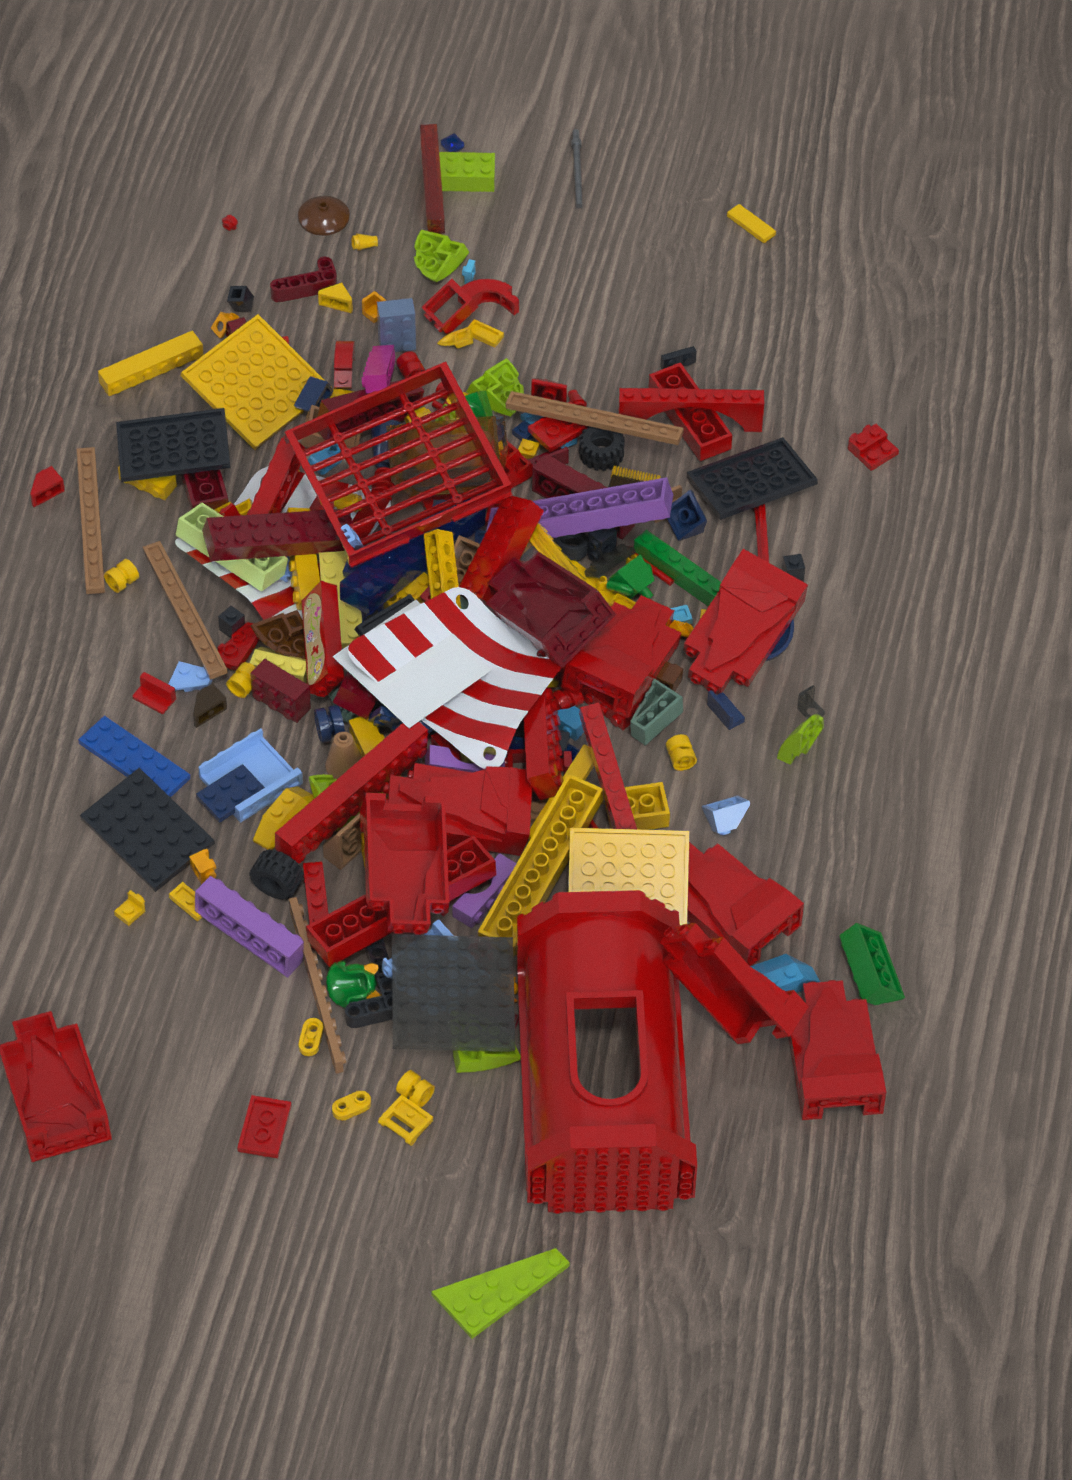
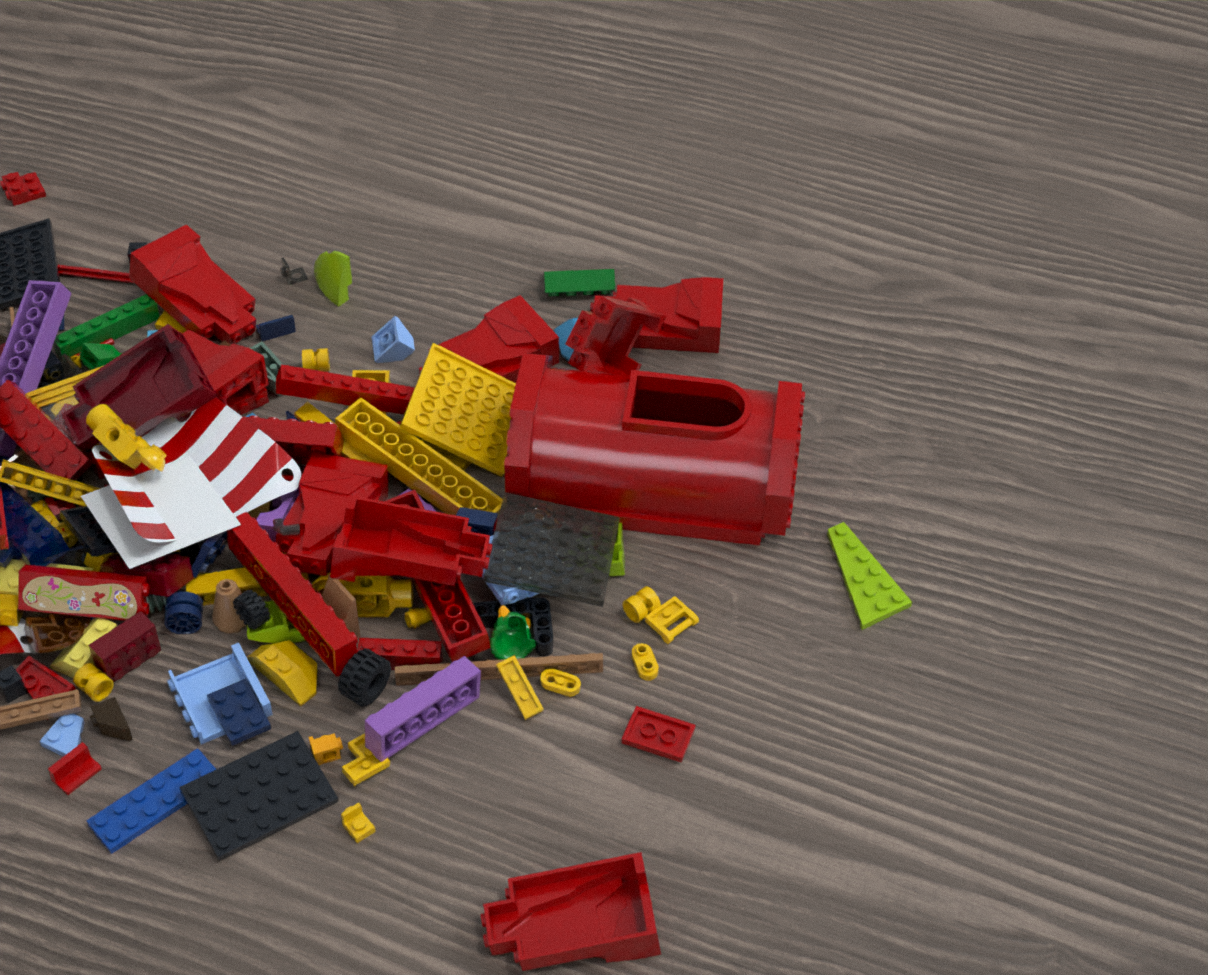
camera: 80 degrees left, 5 degrees down
none -> yellow brick [86,404,167,472]
none -> black tyre [233,589,270,630]
none -> clear smoke arm [272,518,300,535]
none -> dark blue panel [456,507,498,536]
none -> yellow tile [496,655,544,720]

